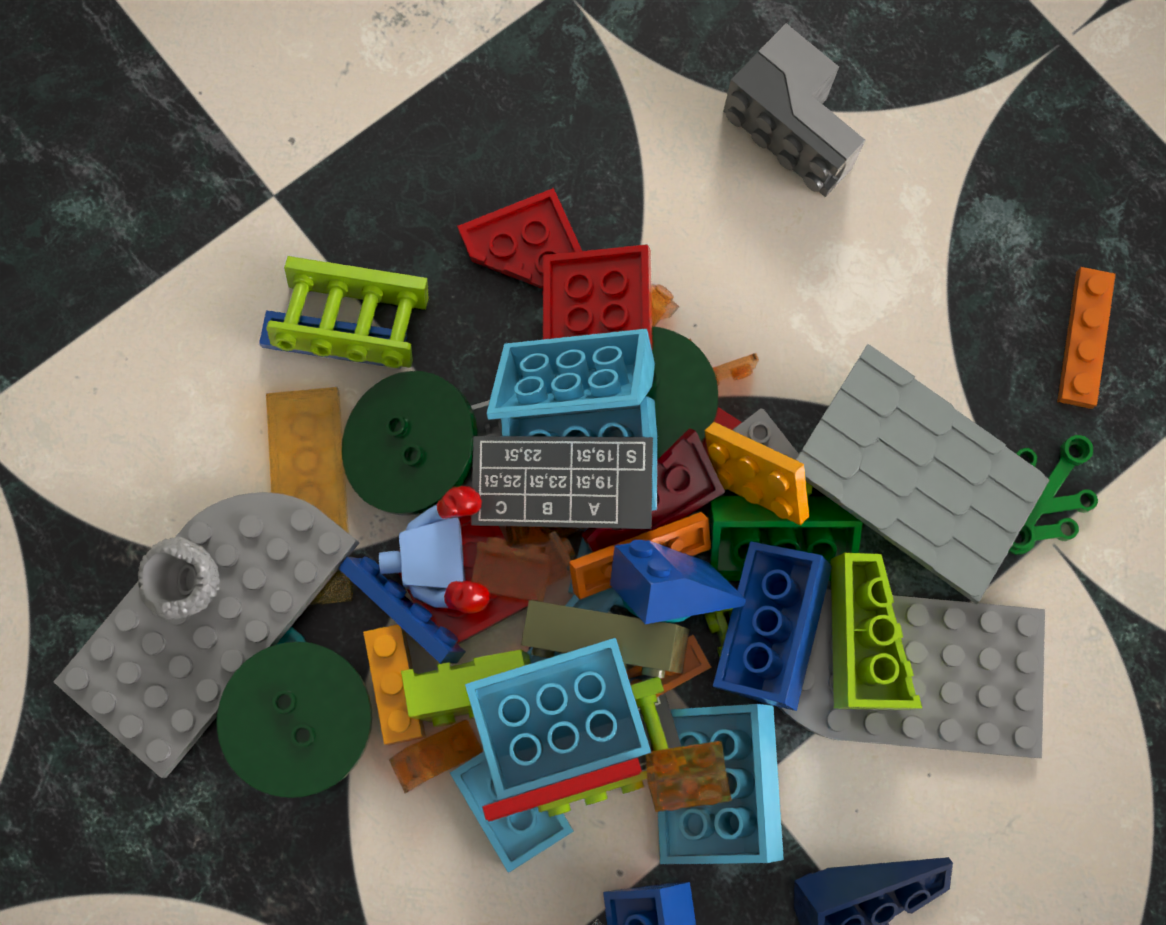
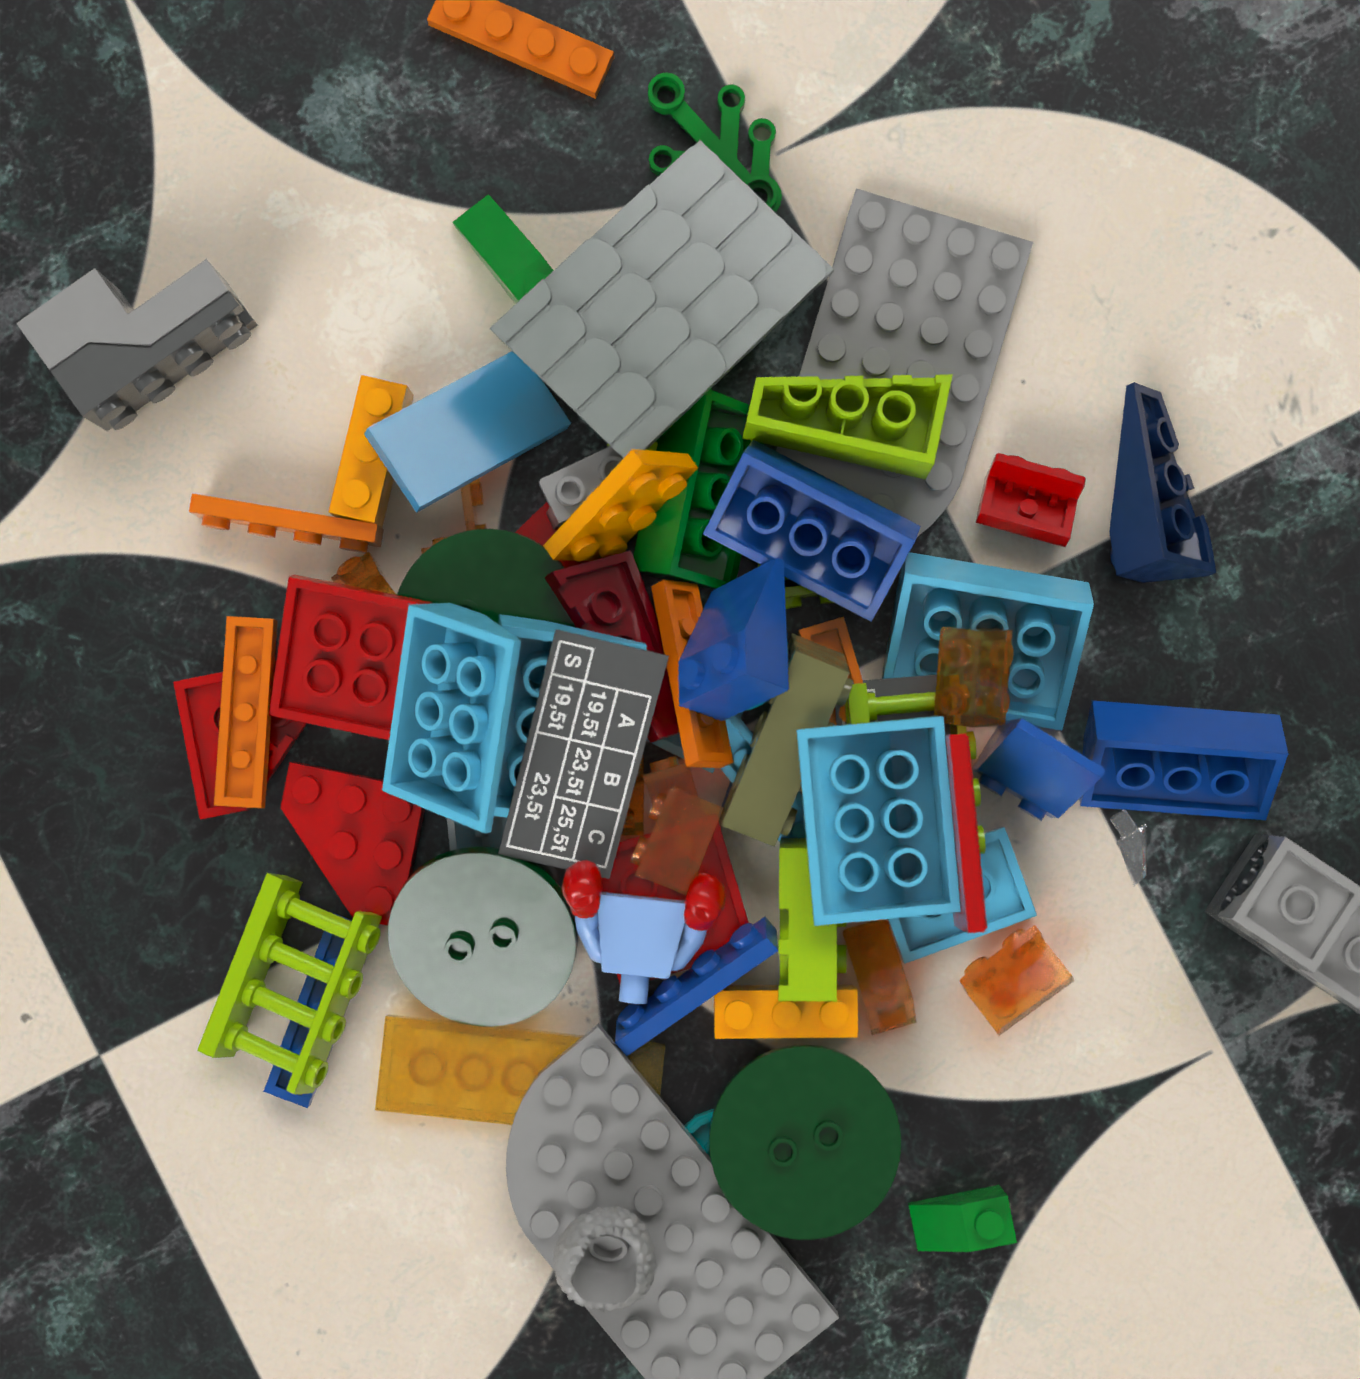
camera: 75 degrees left, 10 degrees up
none -> orange plate [189,493,384,553]
none -> orange plate [214,616,278,808]
none -> red plate [281,762,425,926]
none -> light orange brick [328,375,414,527]
none -> dark azure tile [364,351,571,513]
none -> green slope [452,194,554,304]
none -> green slope [908,1185,1017,1252]
none -> clear orange bracket [959,925,1074,1036]
none -> blue slope [972,718,1106,821]
none -> red bracket [975,453,1086,547]

